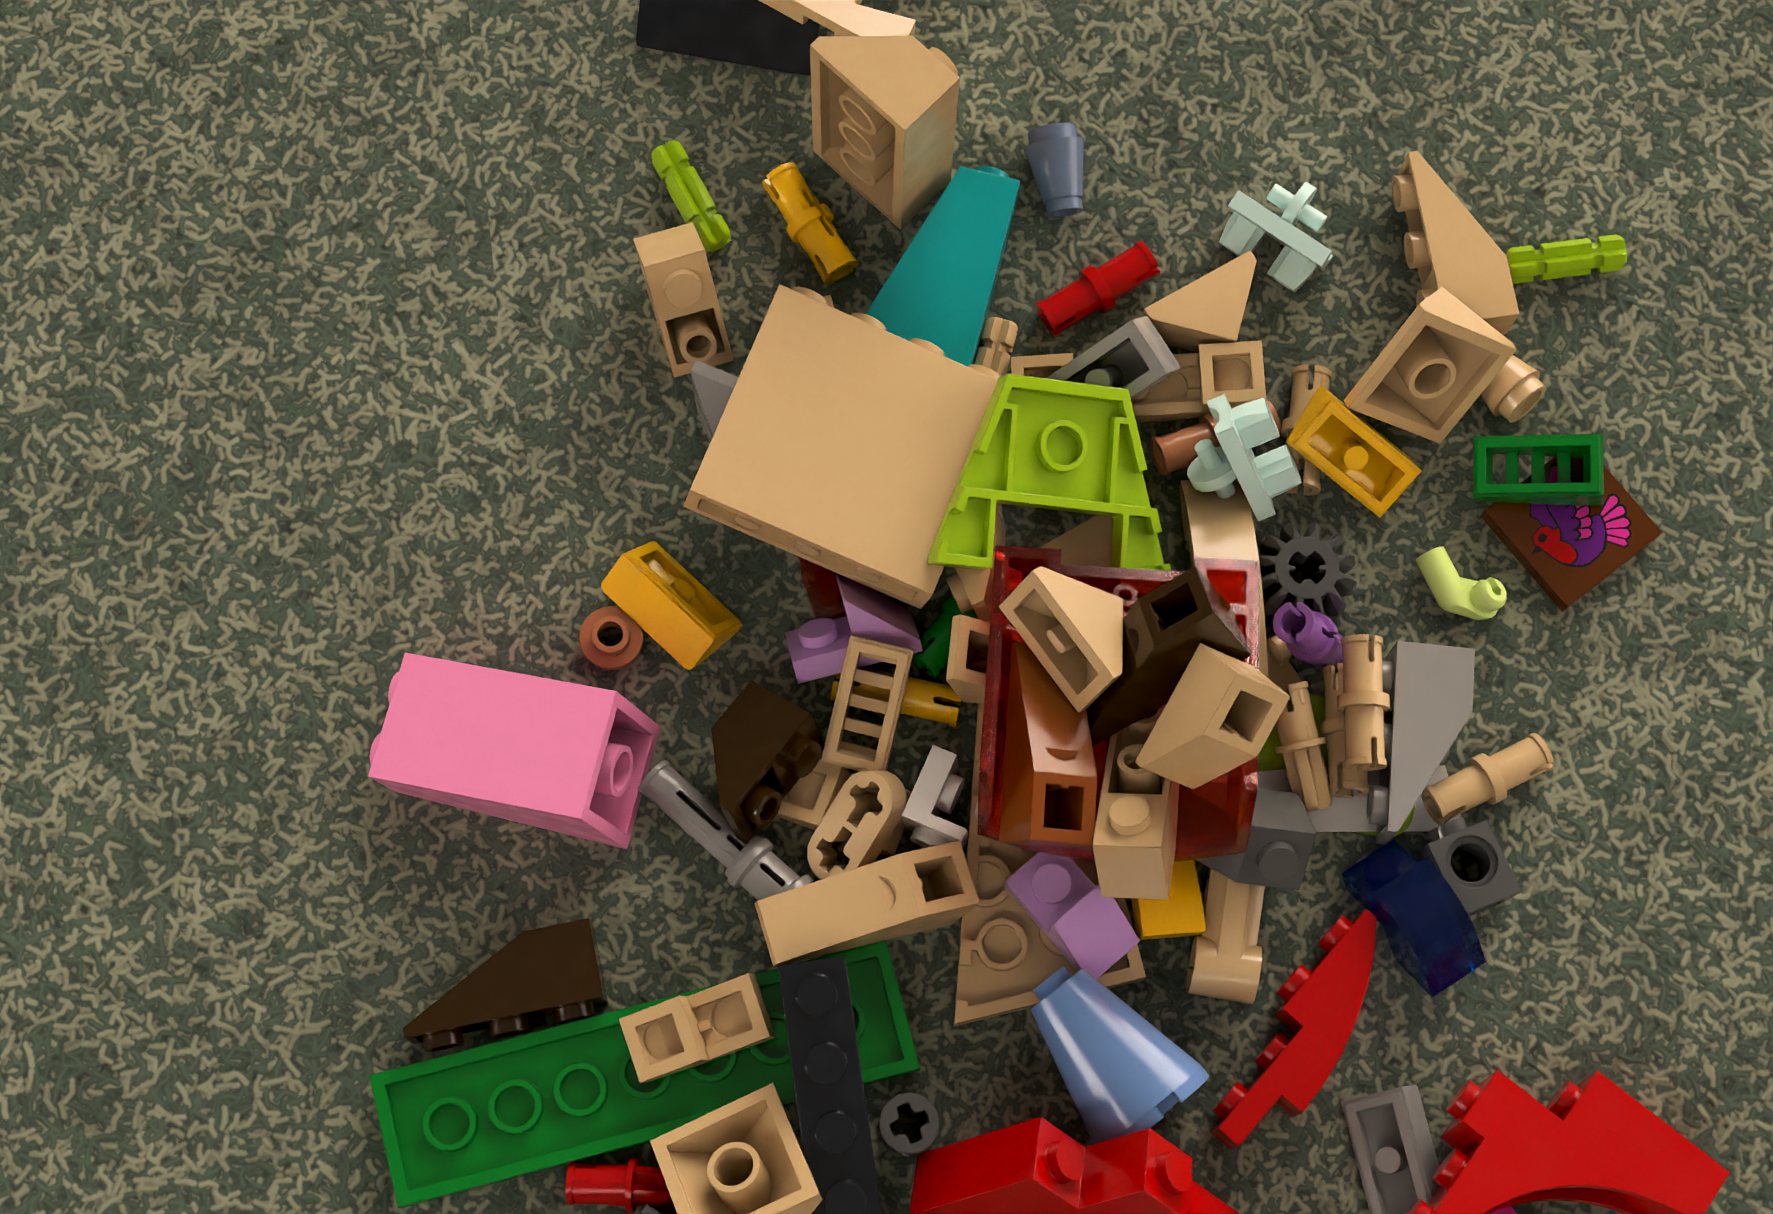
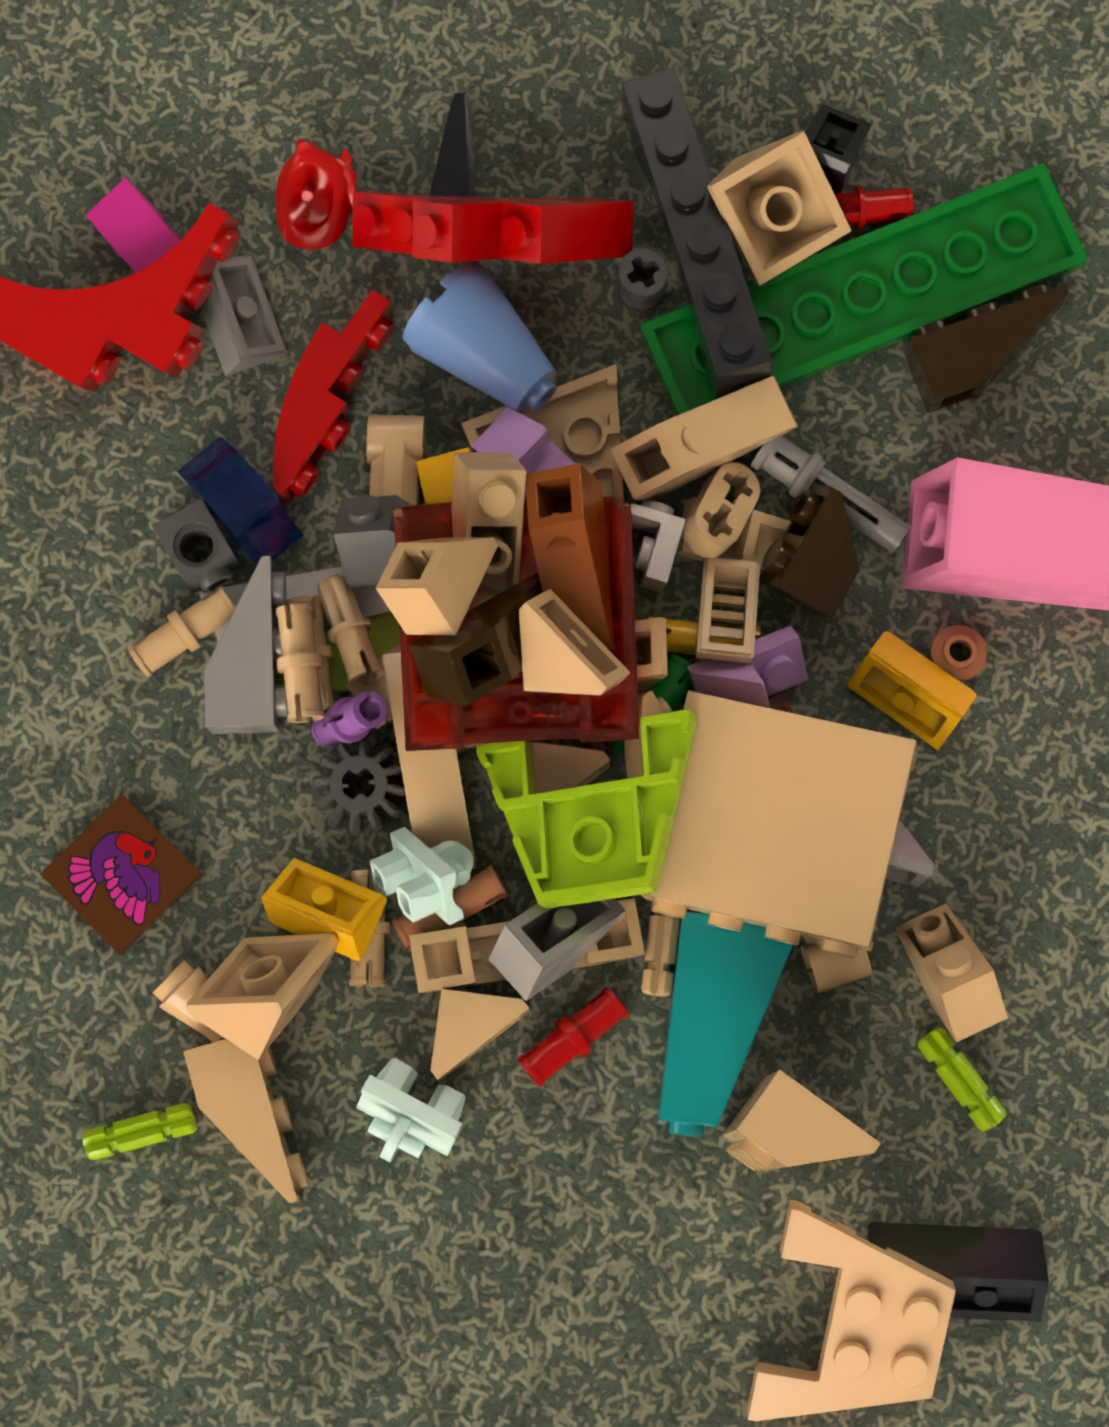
camera: 175 degrees right, 5 degrees up
tan slope [619,973,776,1083] -> none
yellow pin [762,162,858,285] -> none
sand blue cone [1024,123,1084,218] -> none
yellowish green arm [1415,546,1507,620] -> none
green slope [1473,434,1604,506] -> none

